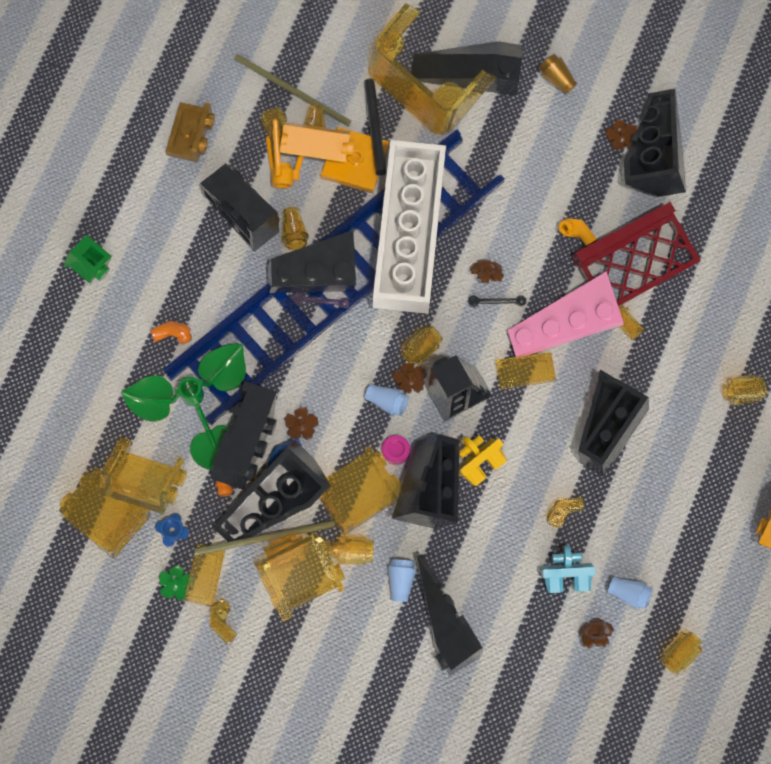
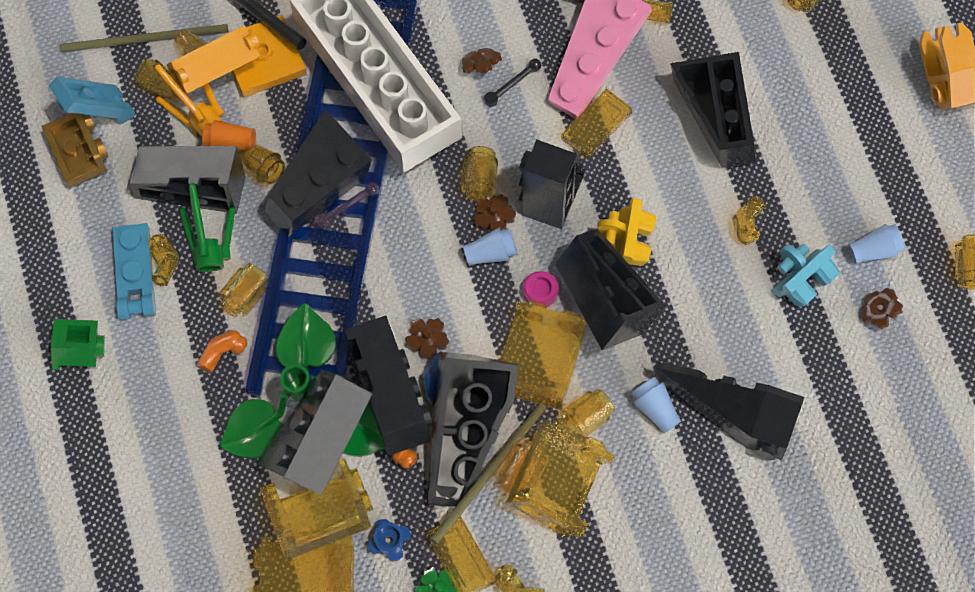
camera: 35 degrees left, 5 degrees down
none -> dark azure plate [49,76,135,124]
none -> dark azure plate [112,223,156,320]
none -> clear yellow arm [148,234,179,287]
none -> green plant [180,184,235,272]
none -> orange cone [202,120,256,151]
none -> clear yellow brick [218,263,270,317]
none -> wedge [257,369,372,495]

